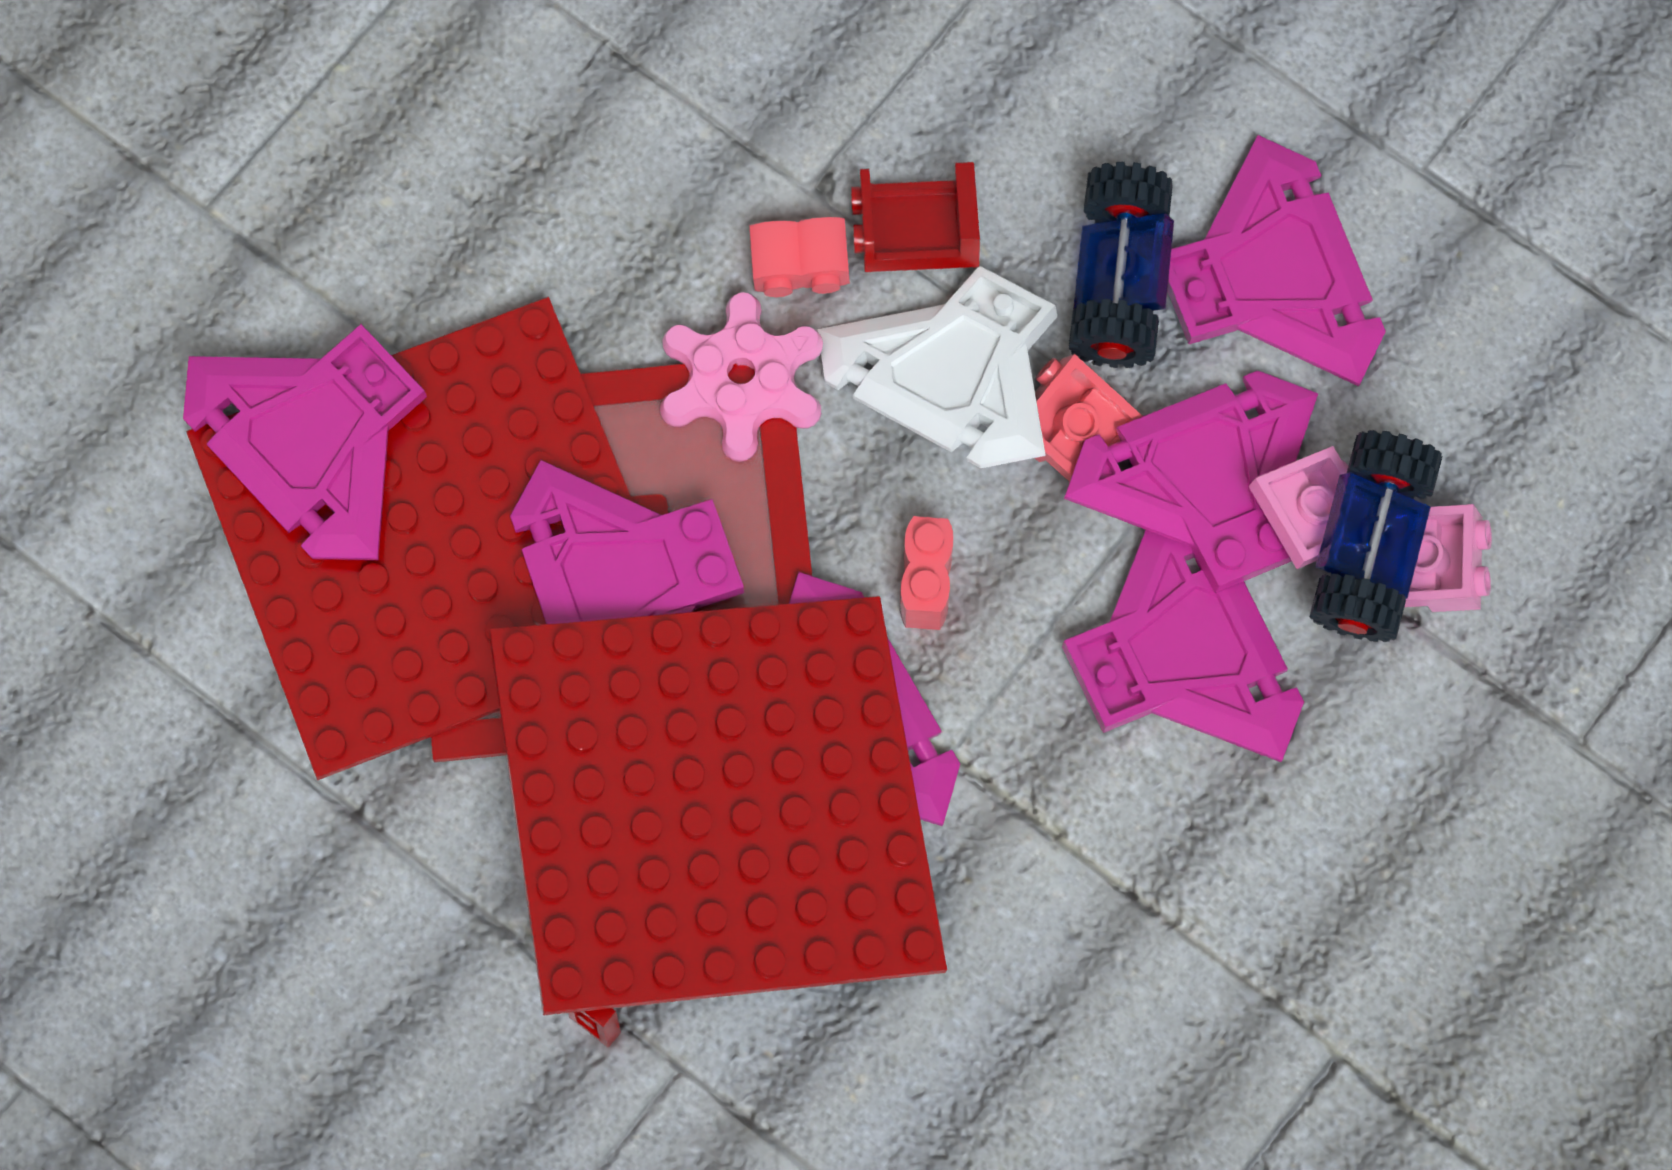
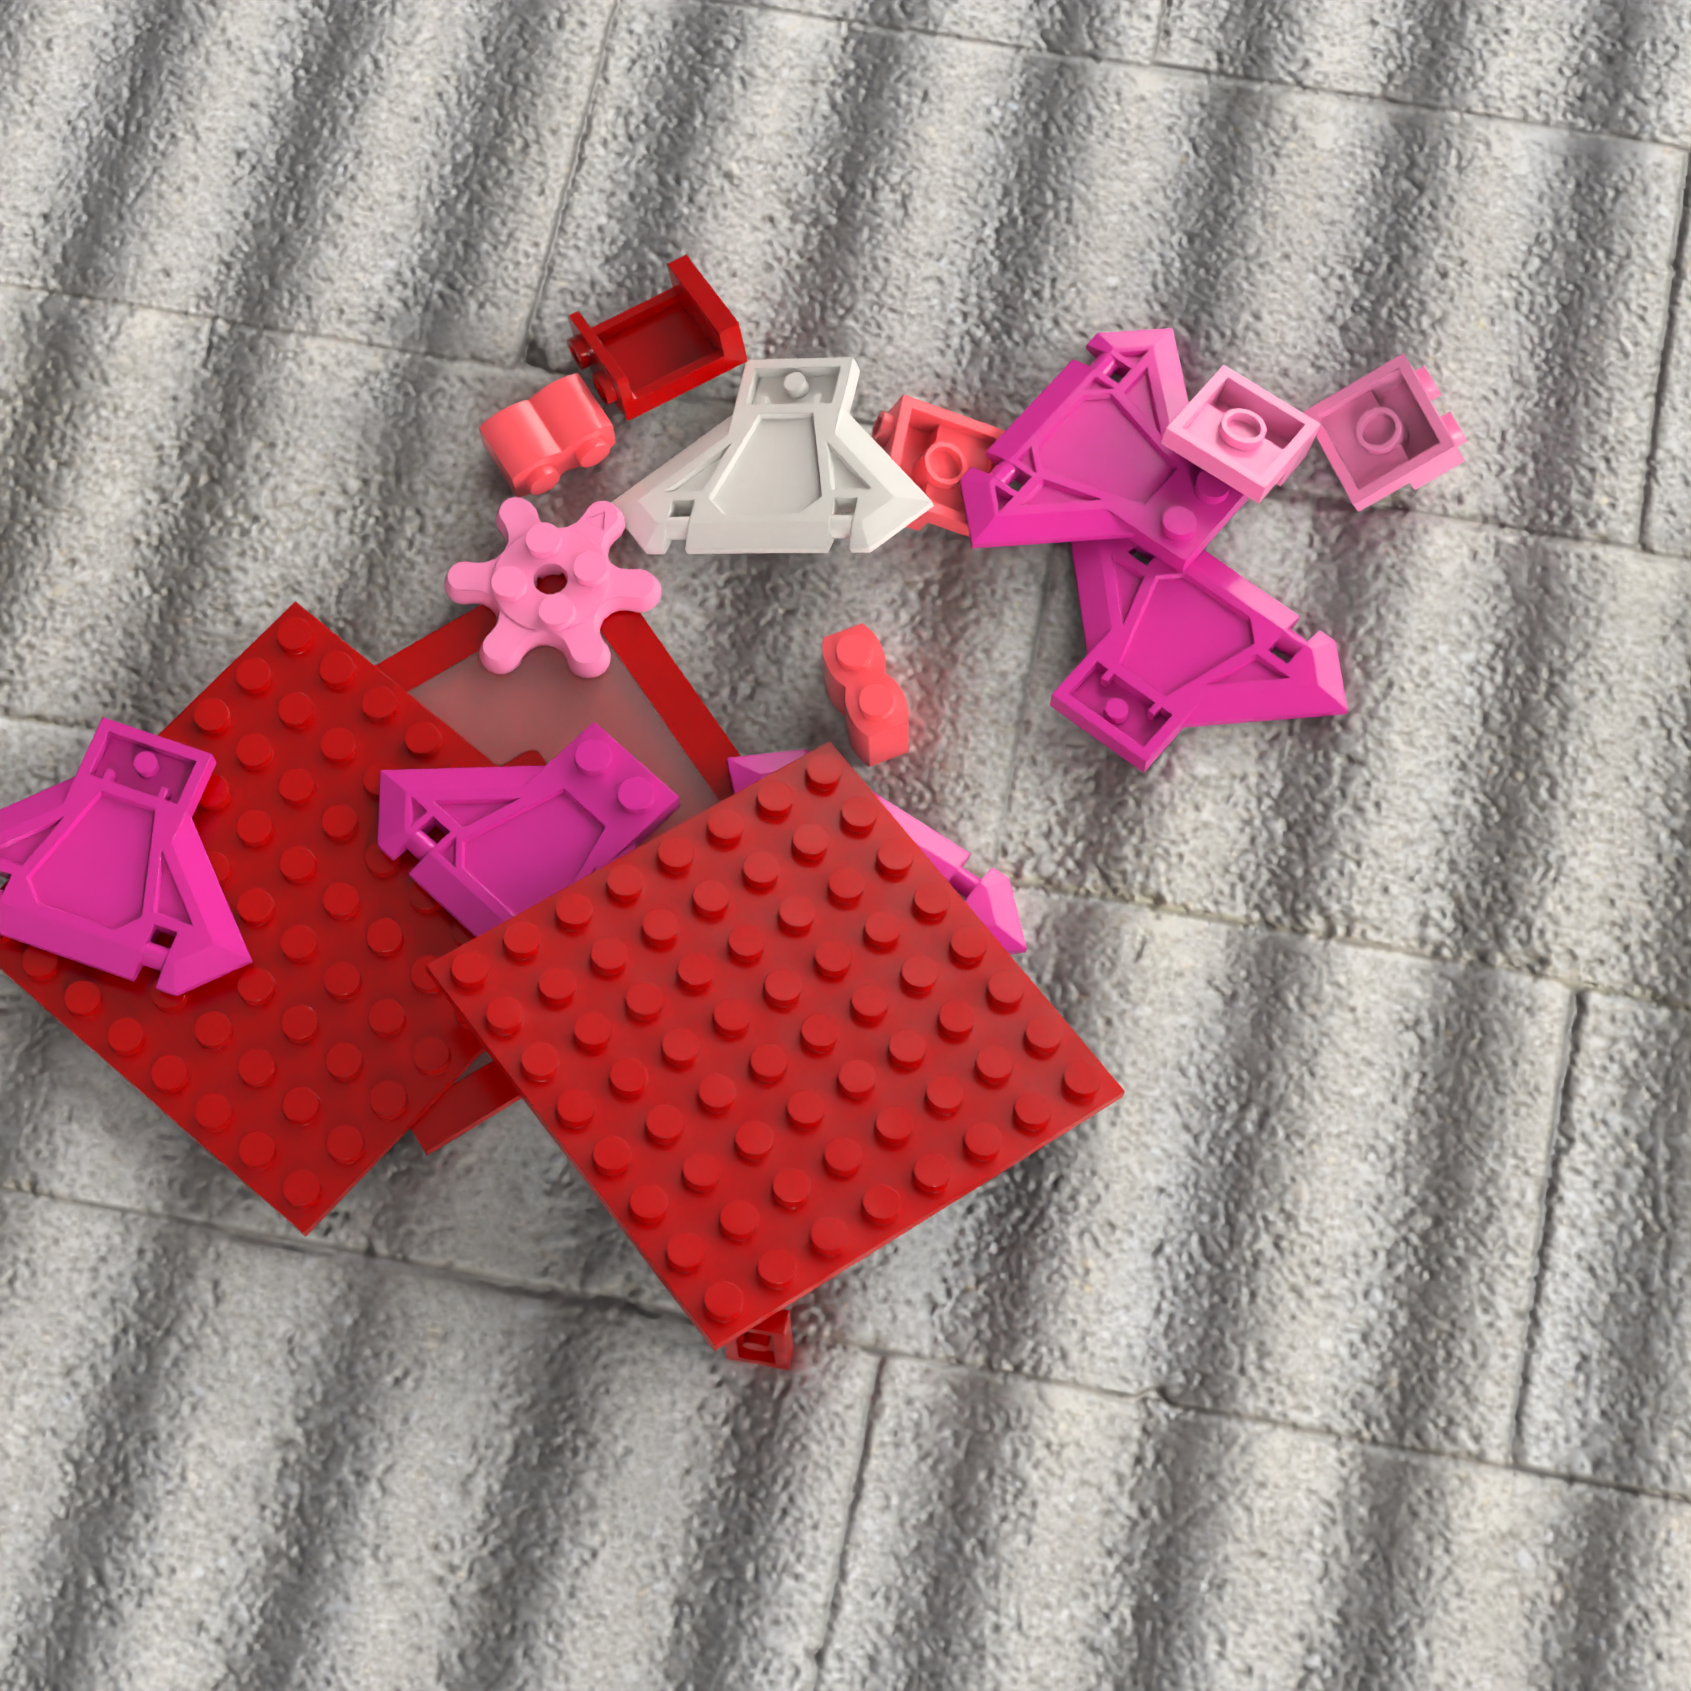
camera: 25 degrees left, 5 degrees down
plate [1069,162,1174,368] -> none
dark pink plate [1156,135,1386,386] -> none
plate [1309,430,1443,642] -> none

